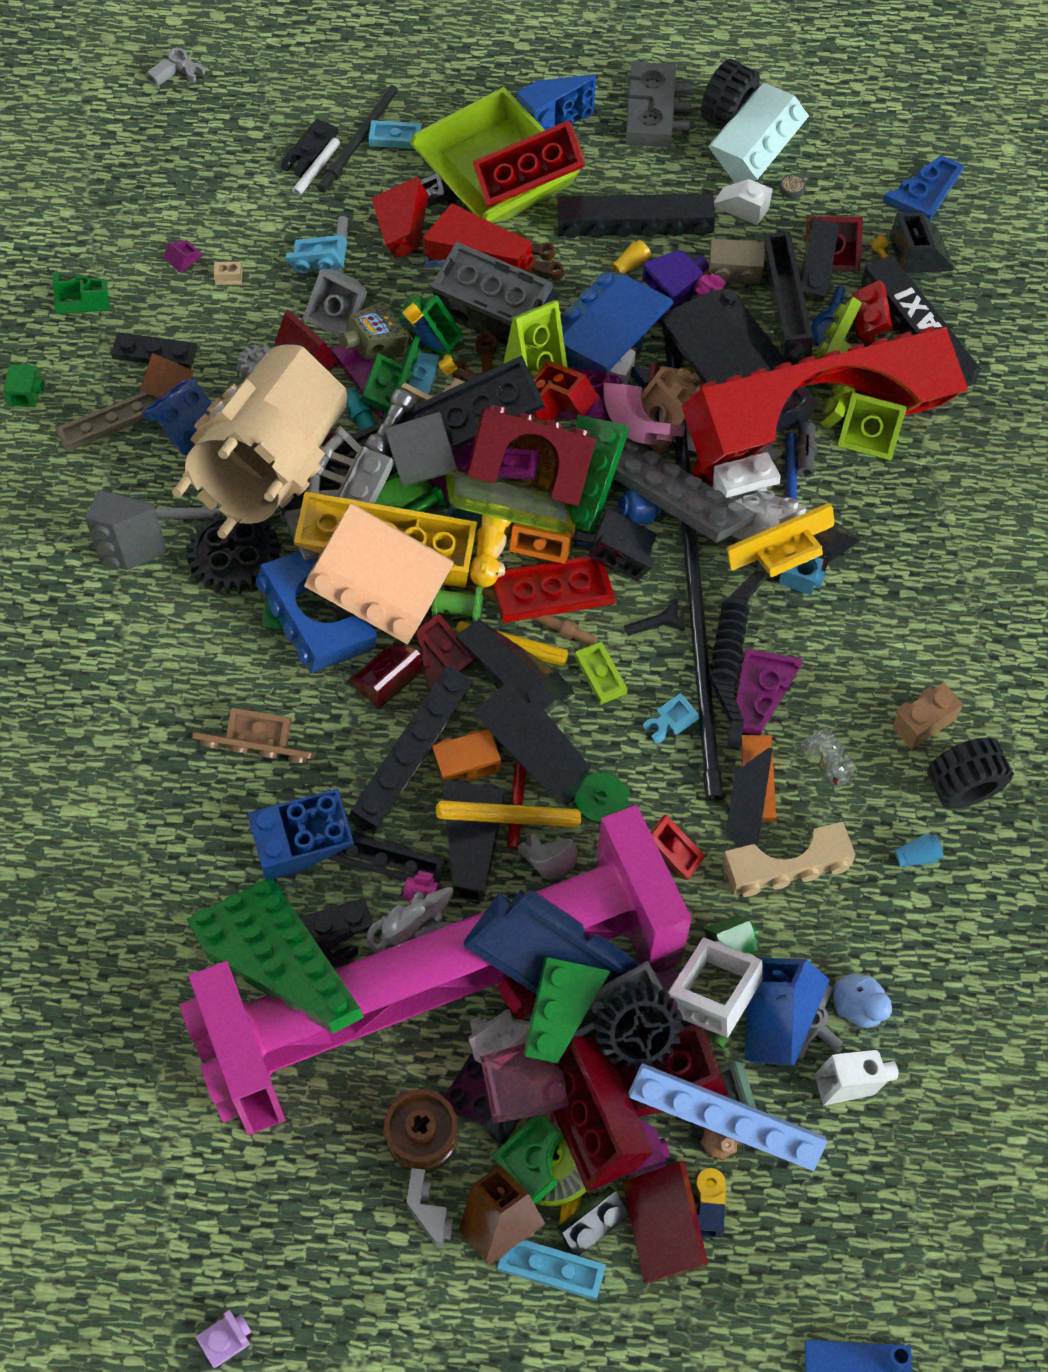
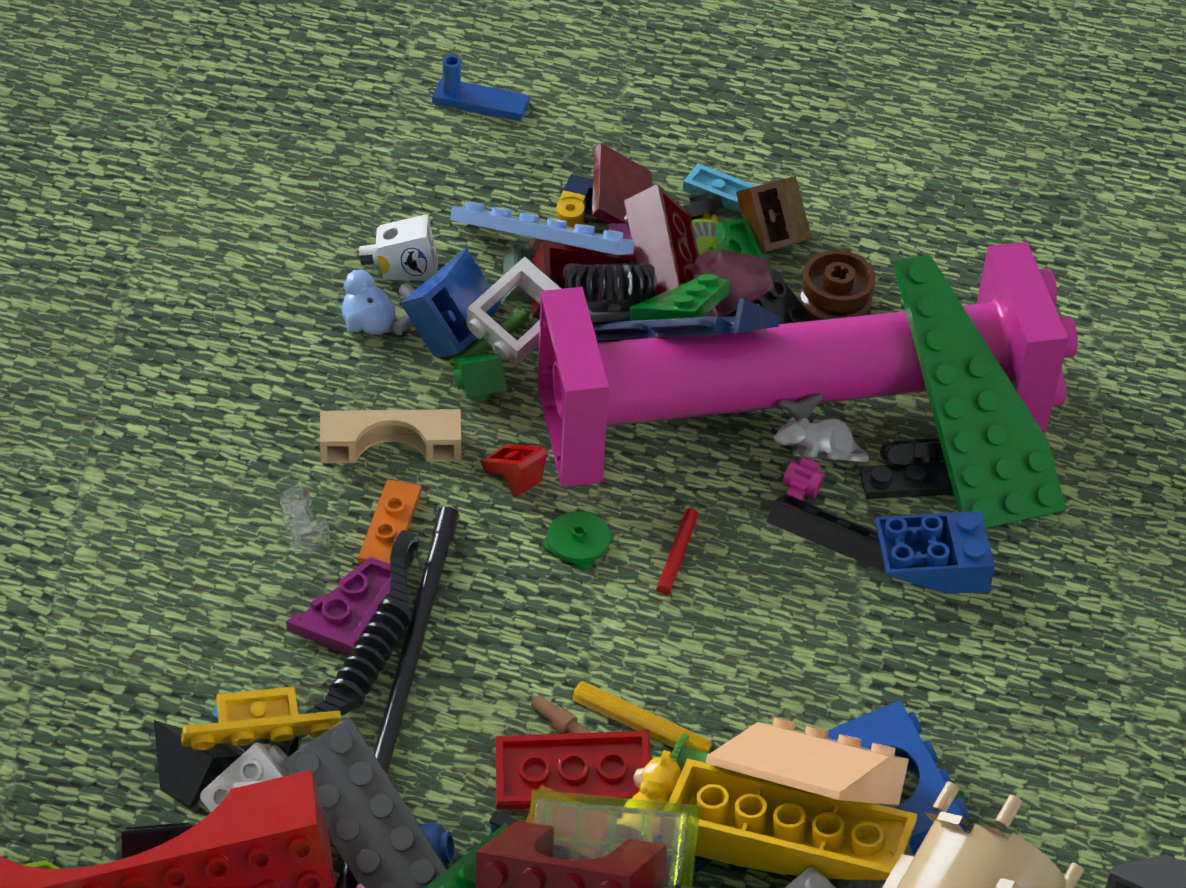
camera: 170 degrees left, 15 degrees down
medium nougat bracket [192,708,316,763] -> none
lavender bracket [196,1309,251,1369] -> none
dark red slope [347,644,422,710] -> none
black brick [348,665,474,835] -> none
light grey slope [406,1168,453,1248] -> none
dark red wing [416,614,475,692] -> none
orange brick [432,729,501,786] -> none
yellow axle [436,800,581,827] -> none
black slope [443,779,505,902] -> none
black wedge [455,619,575,713] -> none
black slope [473,682,591,805] -> none
light grey piece [517,834,578,880] -> none
lime plate [575,641,628,705] -> none
black bracket [588,509,657,581] -> none
black piece [624,599,685,636] -> none
medium azure plate [643,693,700,744] -> none
black sticker [726,748,773,848] -> none
medium nougat brick [892,682,963,750] -> none
dark azure cone [894,833,943,867] -> none
black tyre [927,737,1014,808] -> none
none -> black slope [115,822,196,860]

